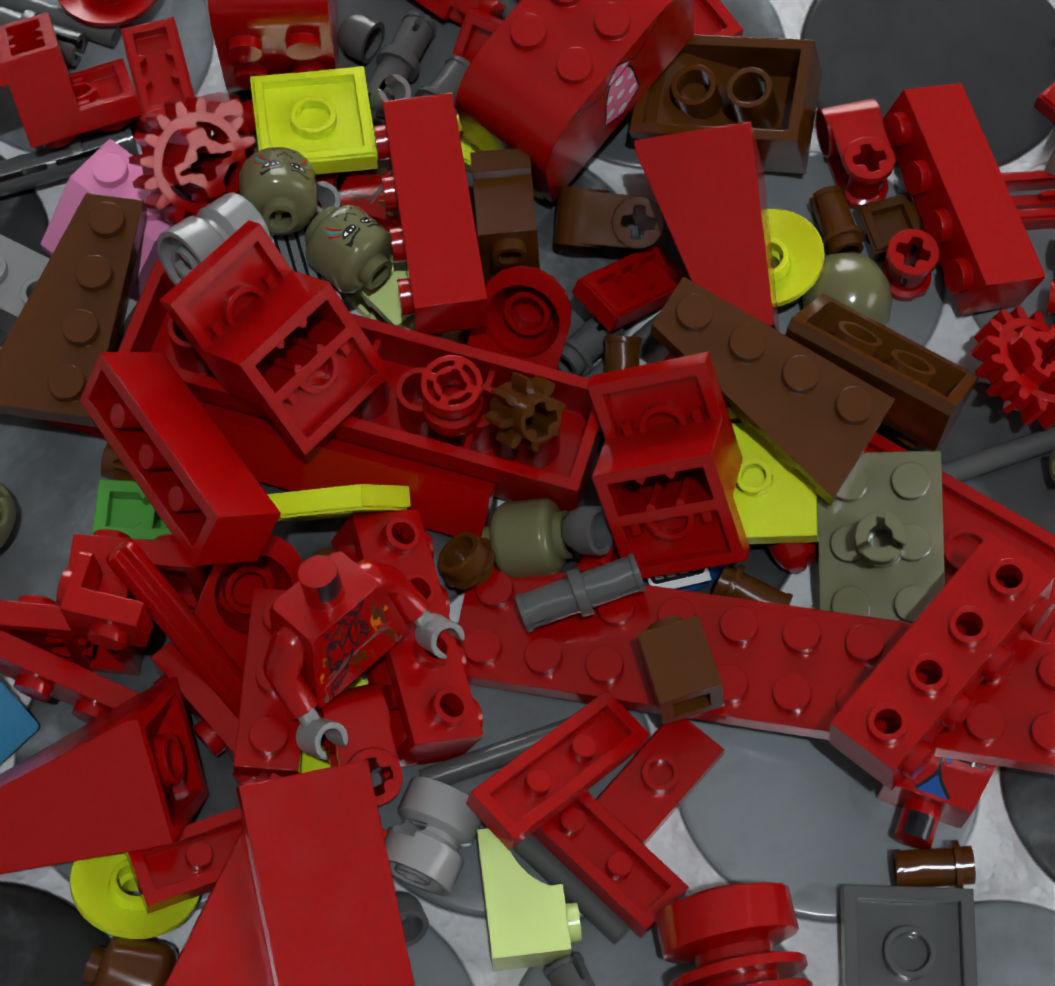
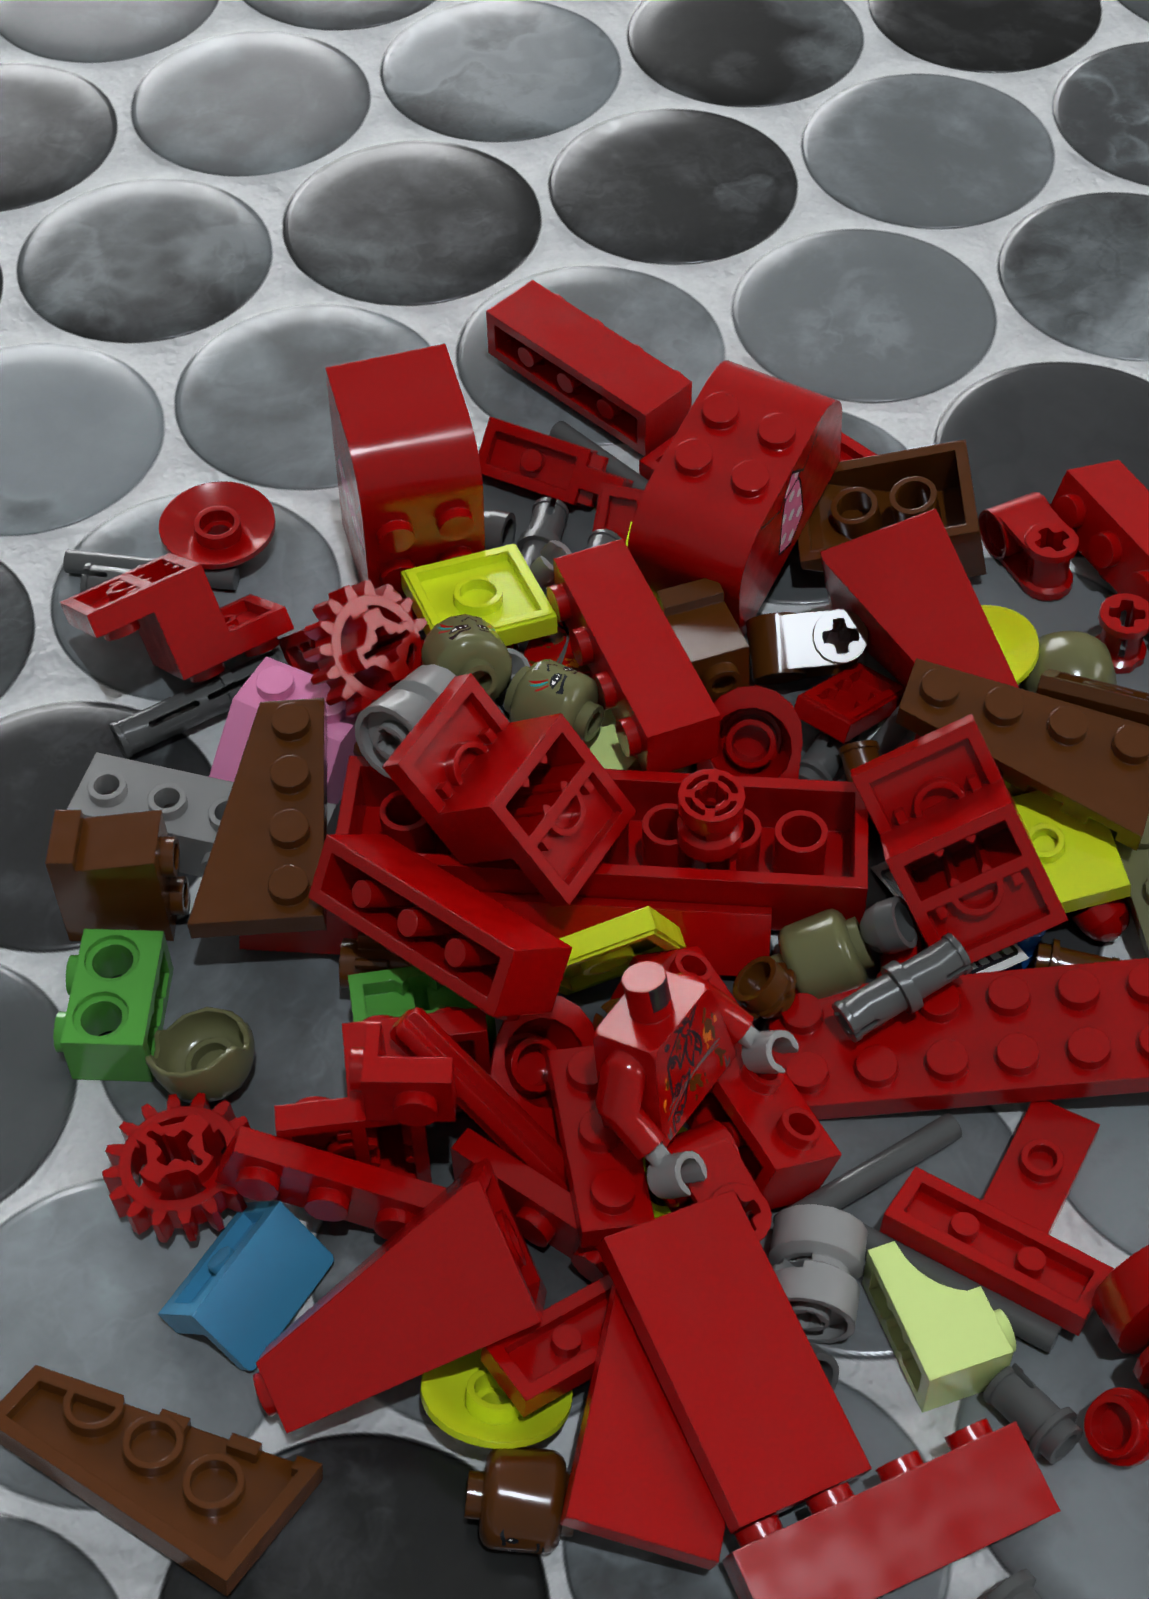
camera: 10 degrees left, 15 degrees down
red plate [120,17,195,113] -> none
red plate [466,690,650,851] -> none
reddish brown gear [485,371,566,452] -> none
reddish brown brick [637,615,724,725] -> none
reddish brown pin [809,185,865,255] -> none
reddish brown tile [853,193,924,263] -> none

